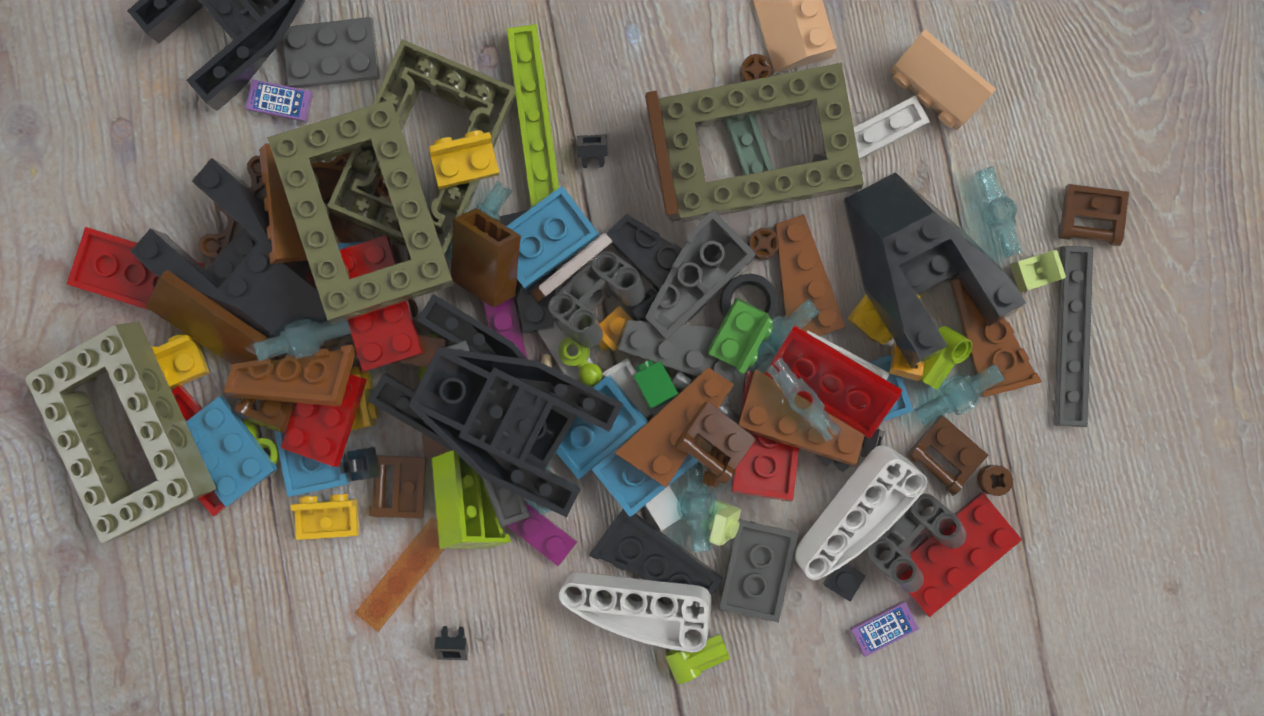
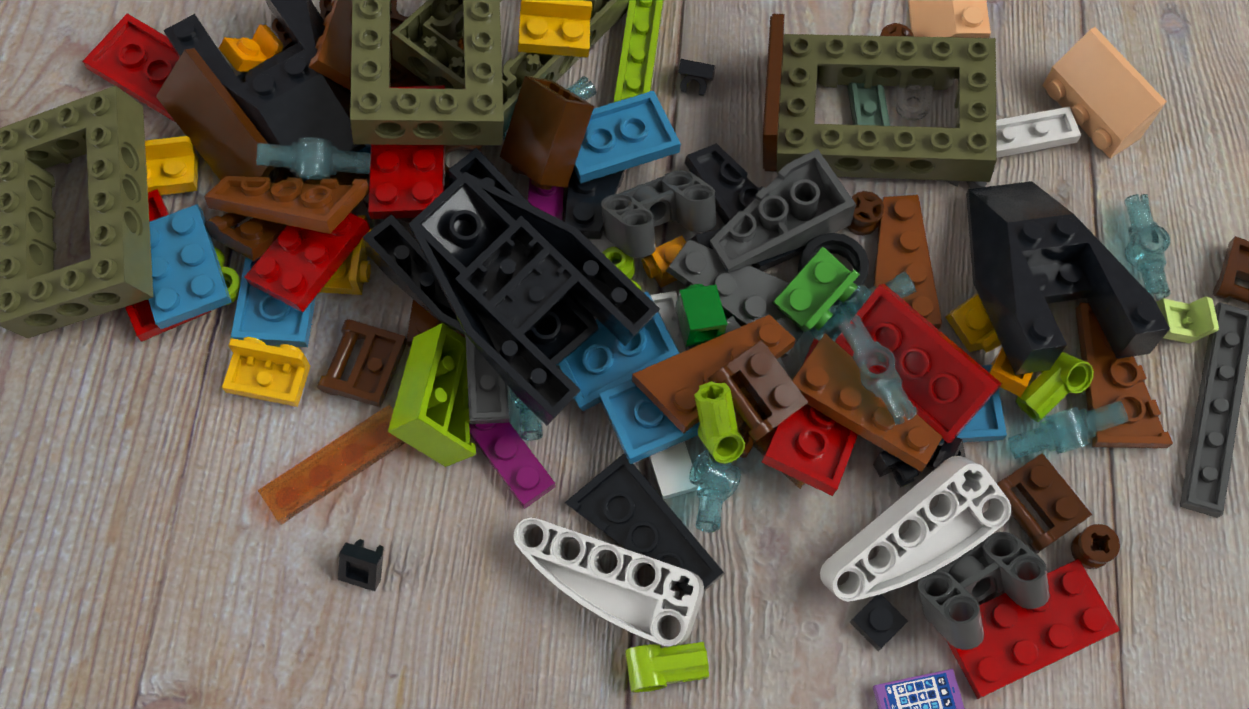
camera: 20 degrees right, 20 degrees down
black tile [340,447,380,481] -> none
tile [531,234,612,302] -> none
yellowish green bracket [706,499,741,546] -> none
dark grey plate [718,519,798,623] -> none
none -> light orange bracket [218,24,283,72]
none -> lime piece [694,381,745,464]

